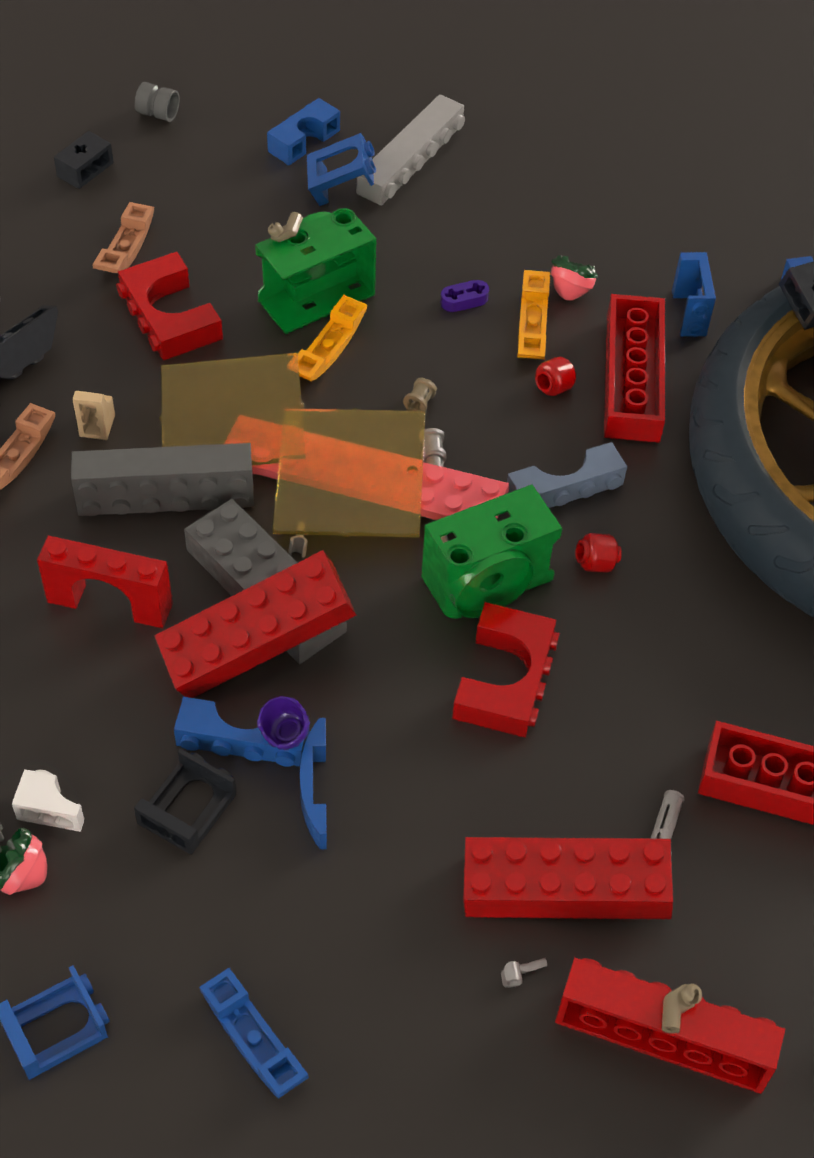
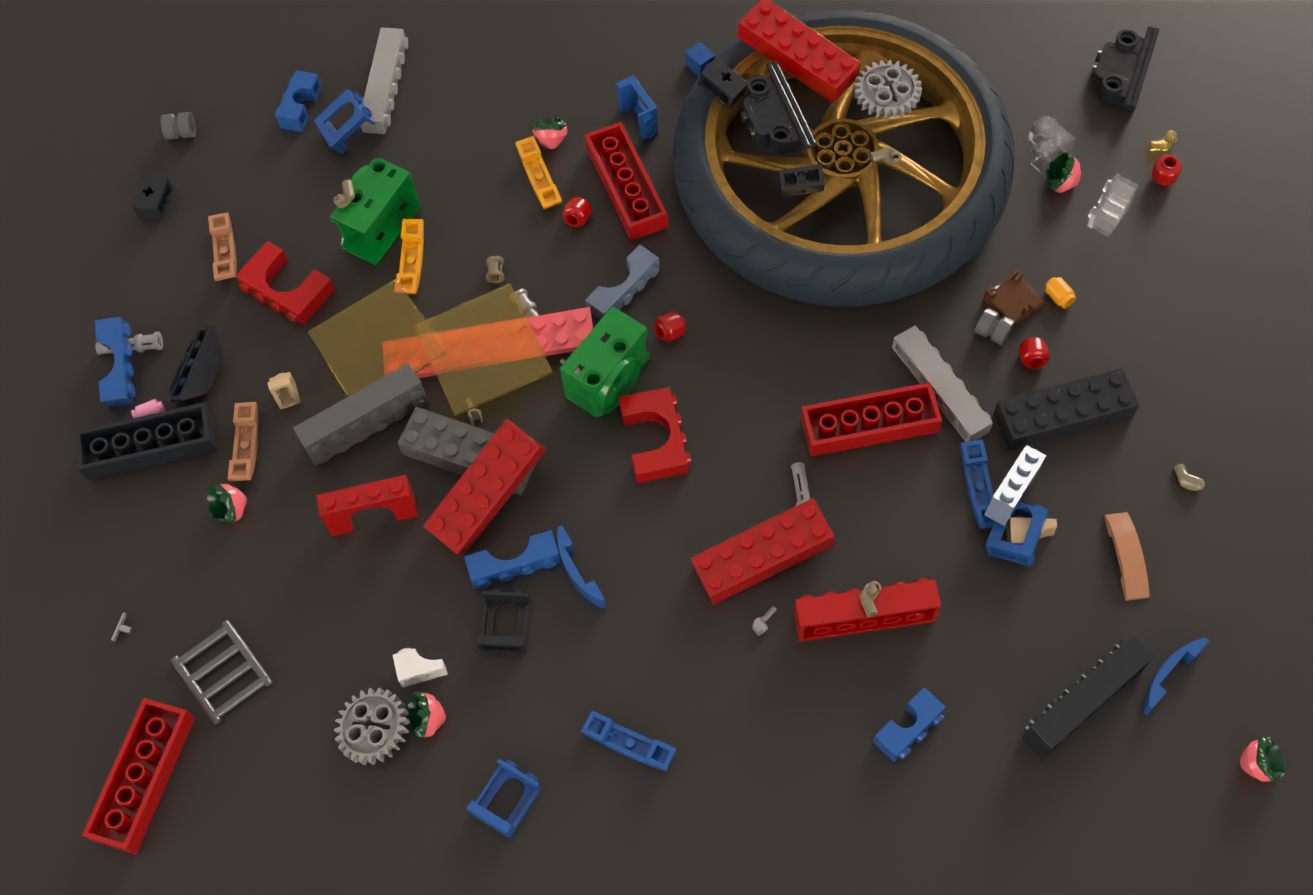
camera: 20 degrees left, 10 degrees up
dark purple hair [257,696,310,750] -> none
dark purple beam [440,280,489,312] -> none

